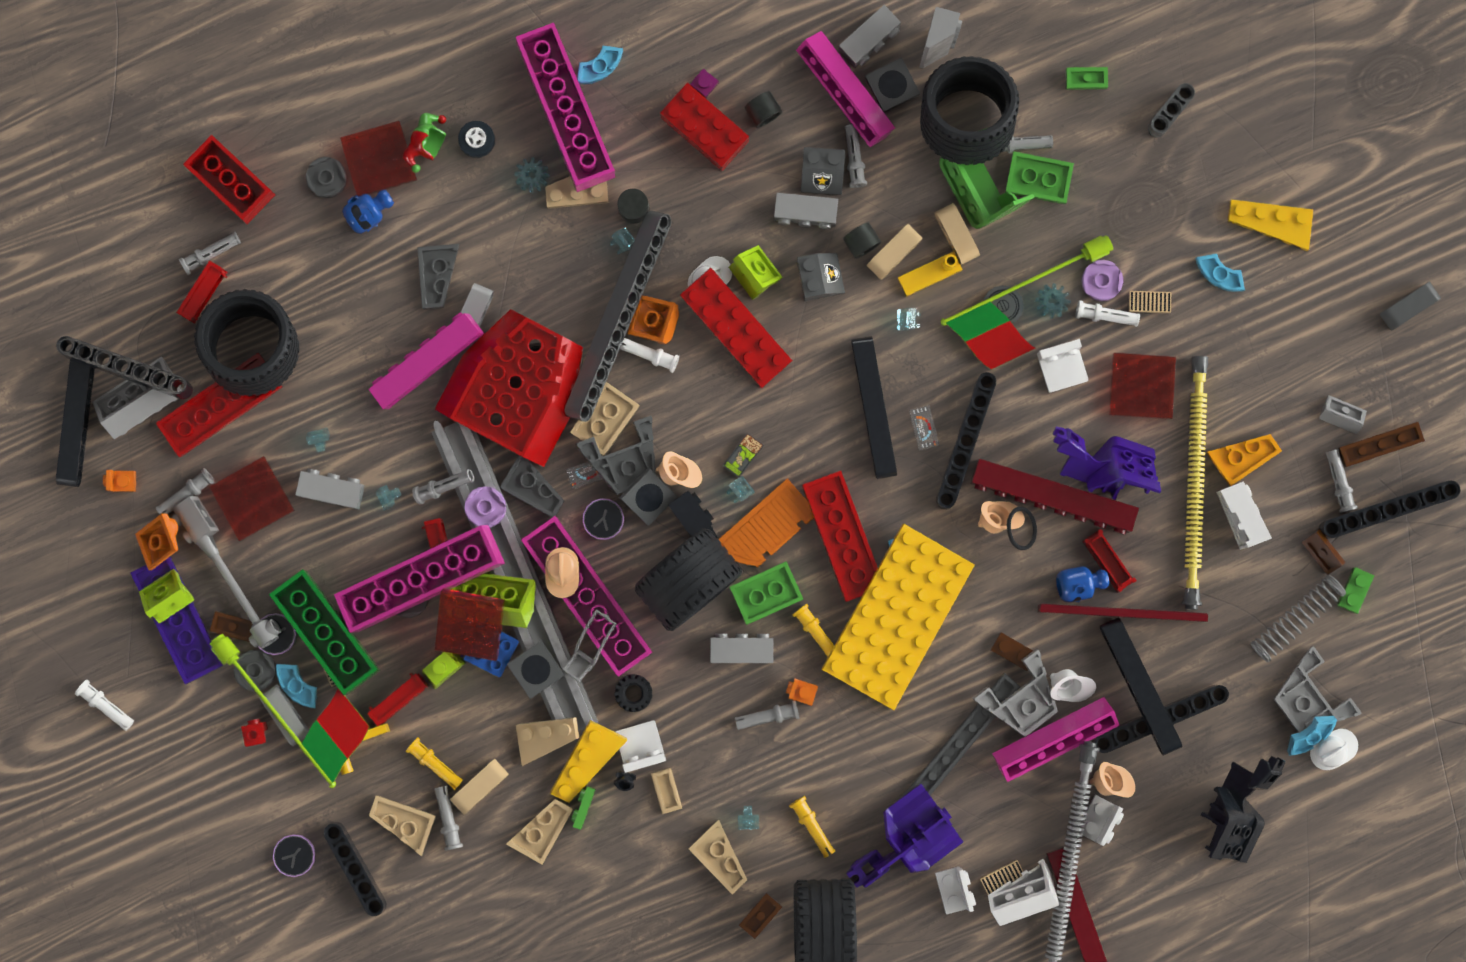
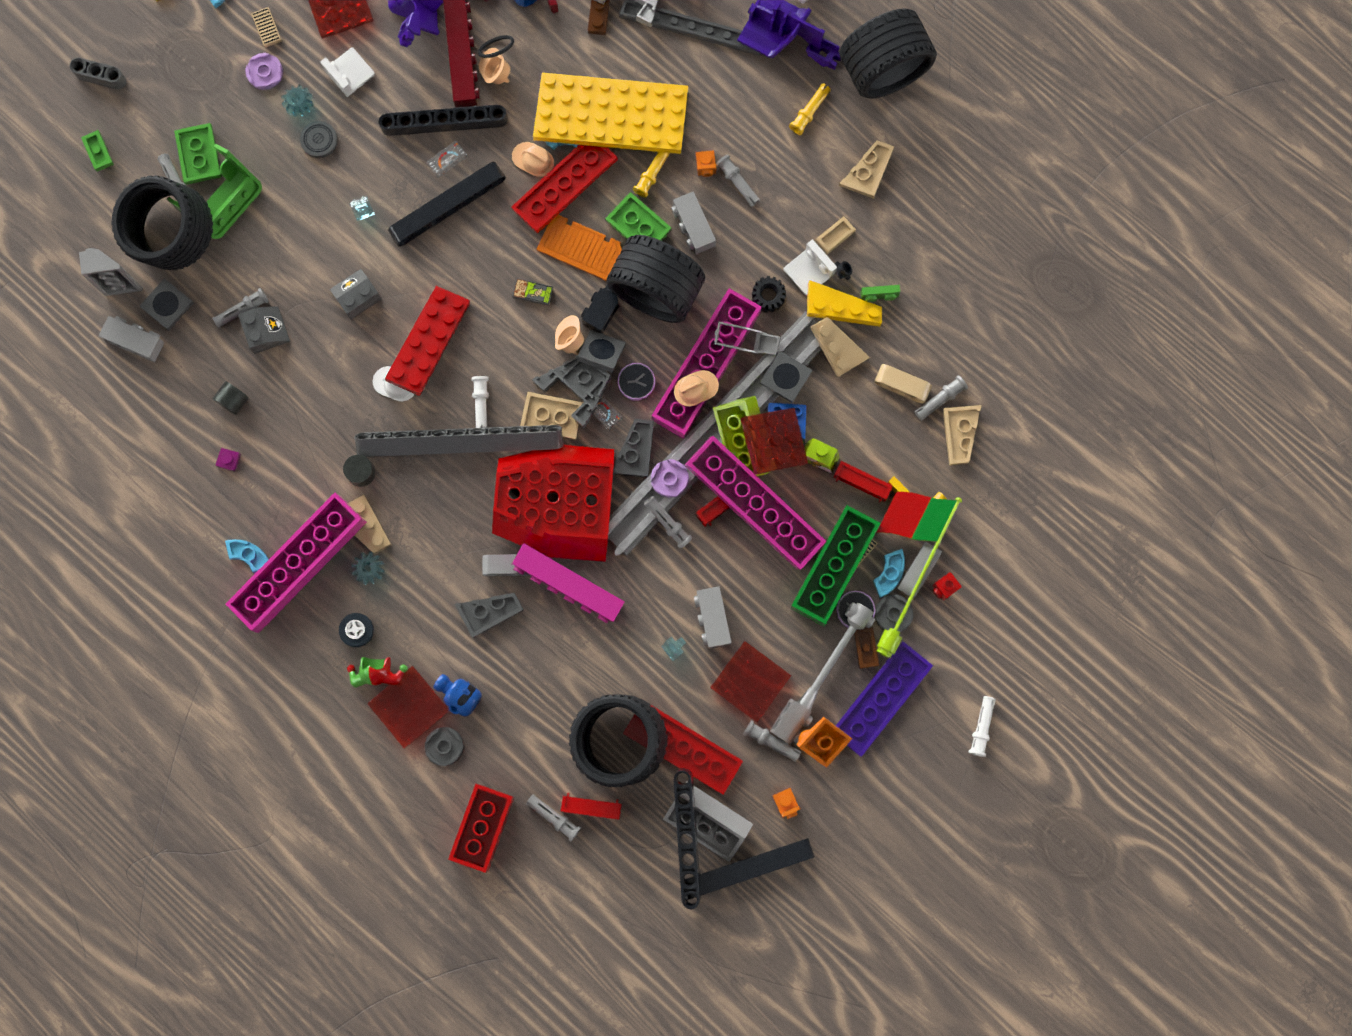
camera: 115 degrees left, 5 degrees down
lime bracket [139,569,194,624] -> none
black tile [273,834,315,877] -> none
black beam [324,822,387,916] -> none
clear light blue tile [376,485,401,511] -> none
yellow pin [405,737,463,790] -> none
tan wing [506,799,573,865] -> none
clear light blue tile [610,228,635,254] -> none
orange slope [627,295,679,344] -> none
red brick [660,82,749,171] -> none
clear light blue tile [726,476,755,503] -> none
lime bracket [728,245,783,300] -> none
clear light blue tile [738,806,759,830] -> none
reddish brown plate [739,893,782,939] -> none
light grey brick [774,193,838,229] -> none
dark pink brick [796,31,895,147] -> none
pearl dark grey piece [843,222,882,259] -> none
tan beam [866,224,923,280] -> none
yellow piece [897,251,963,297] -> none
tan beam [934,203,980,265] -> none
flag [941,235,1113,370] -> none
white pin [1075,300,1140,327] -> none
none -> light nougat piece [512,142,554,177]

